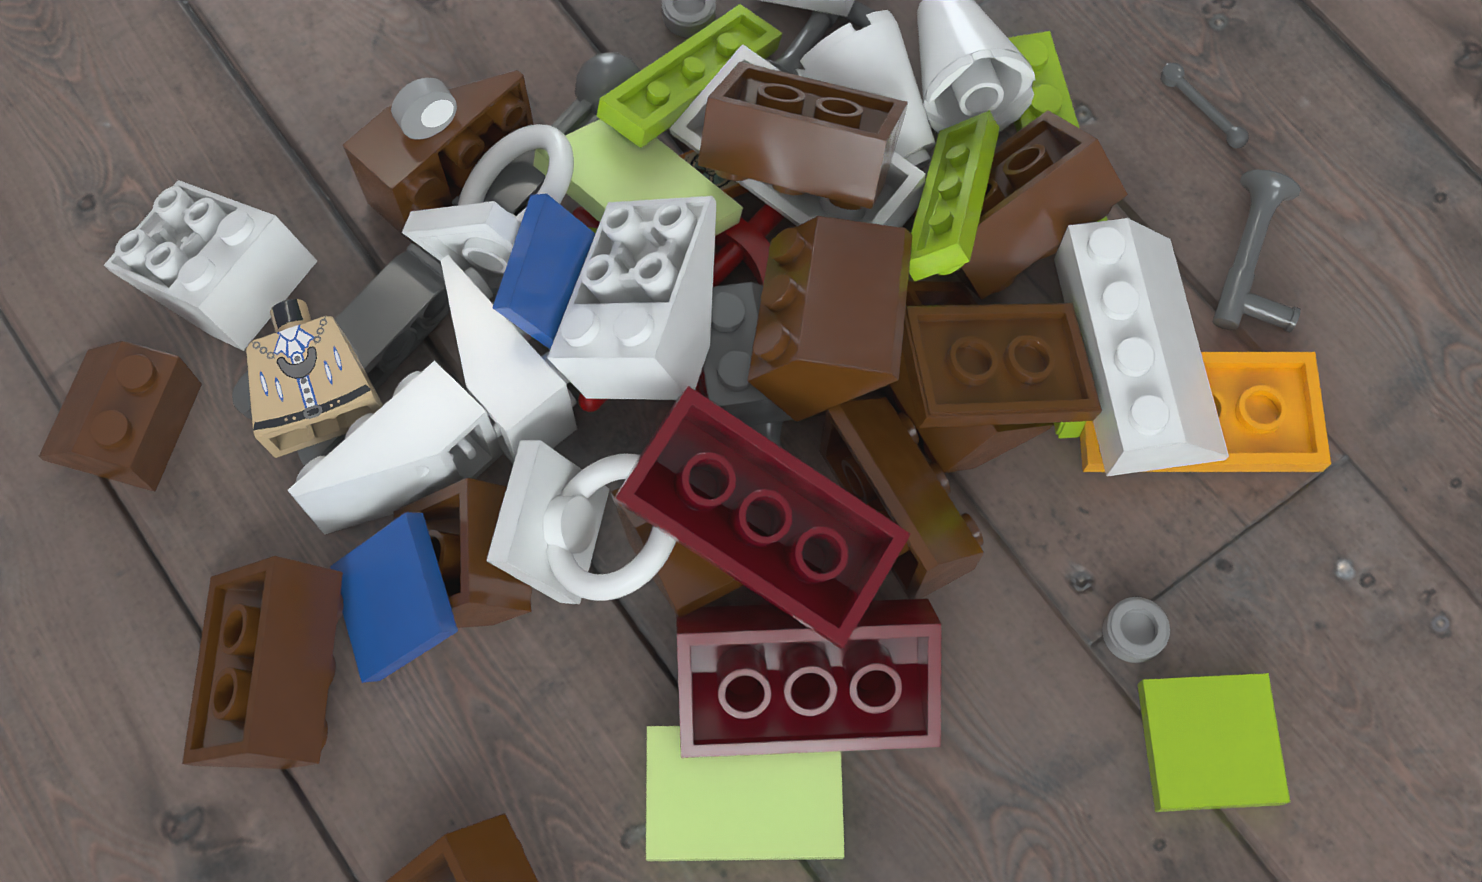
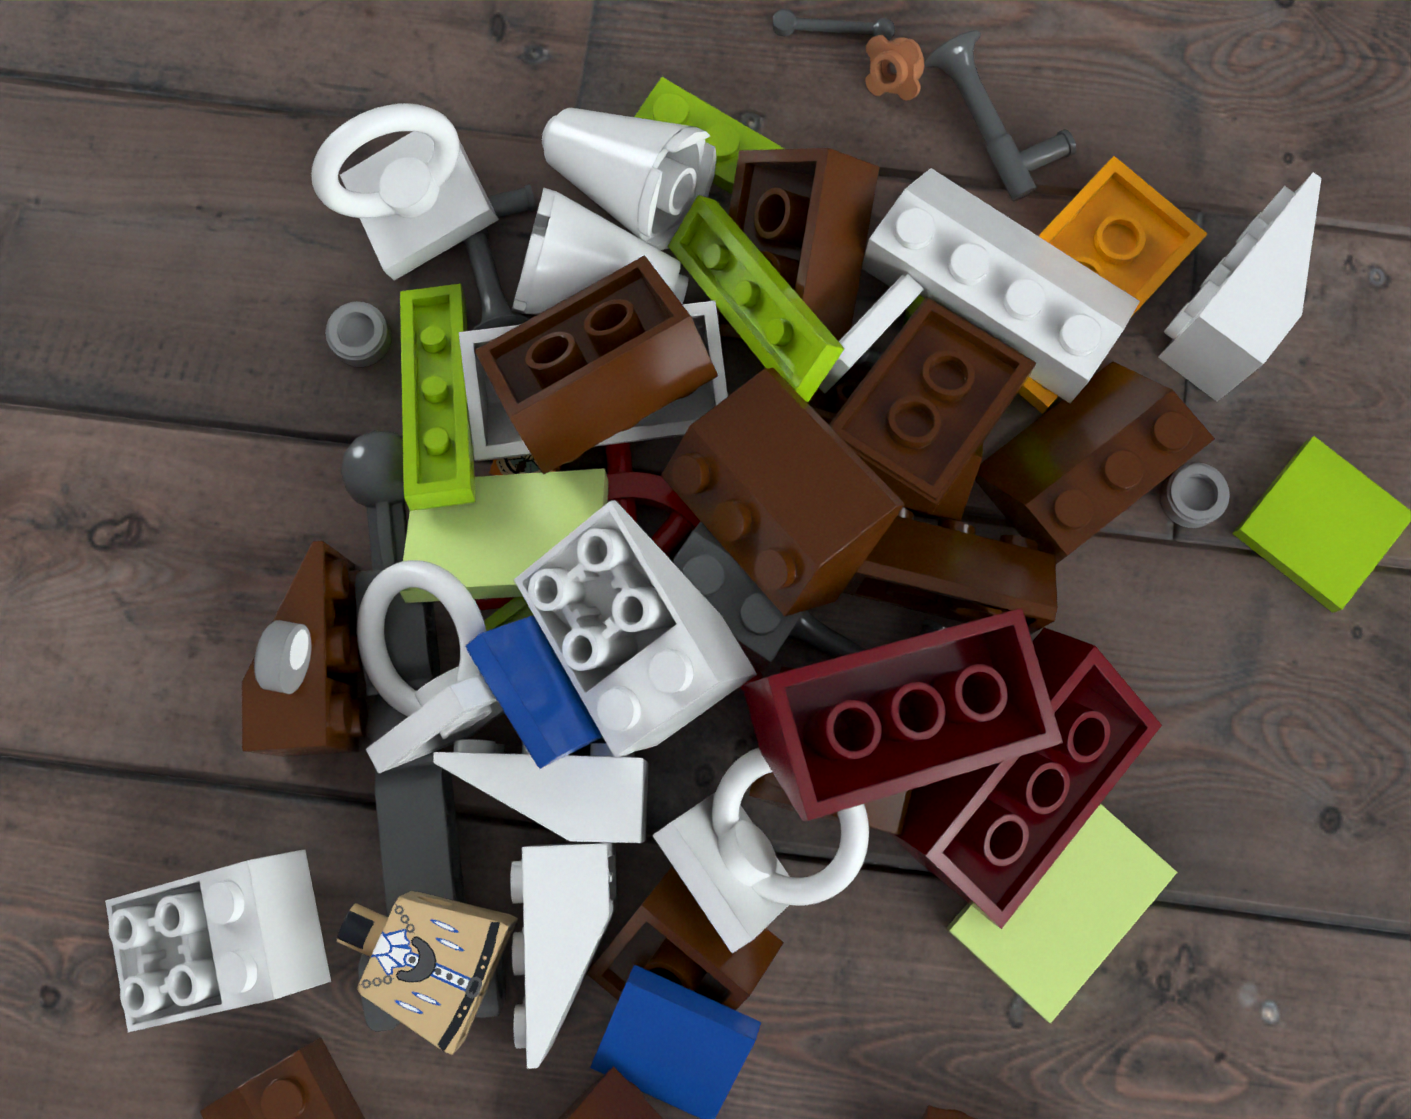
camera: 45 degrees left, 10 degrees up
none -> white tile [818,274,924,393]
none -> nougat plate [865,35,924,101]
none -> reddish brown slope [975,361,1215,564]
none -> white slope [1158,172,1321,402]

